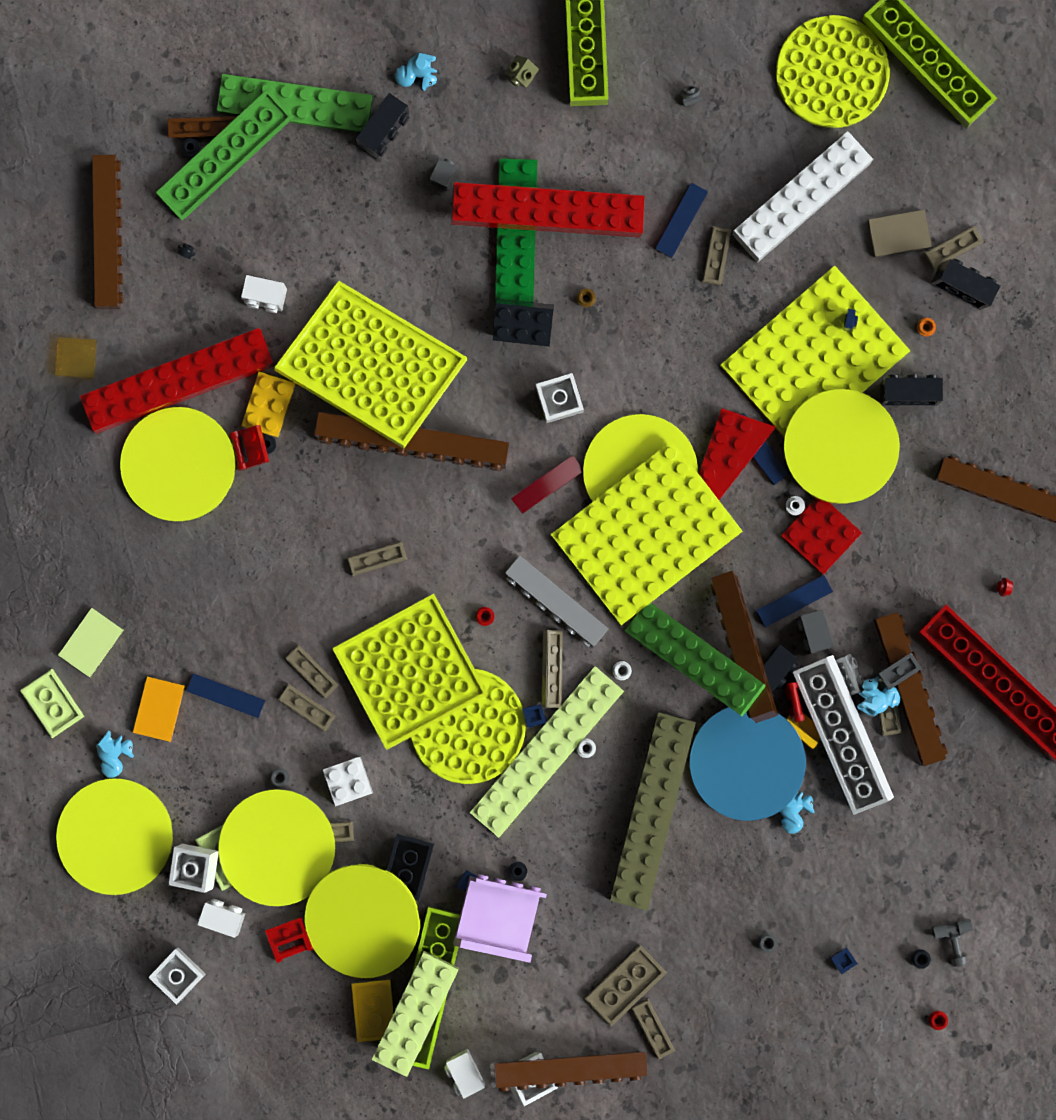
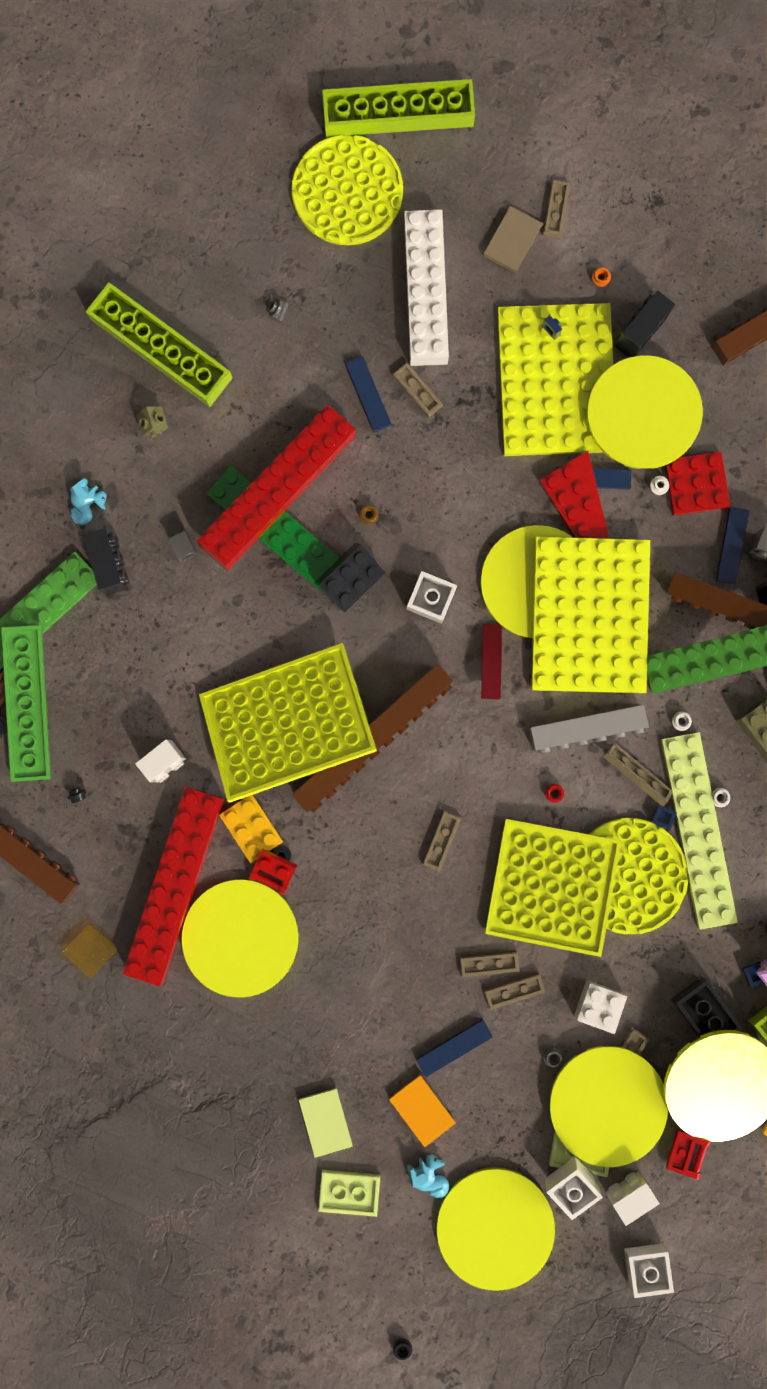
camera: 50 degrees left, 0 degrees up
black brick [930,258,1001,310] -> none

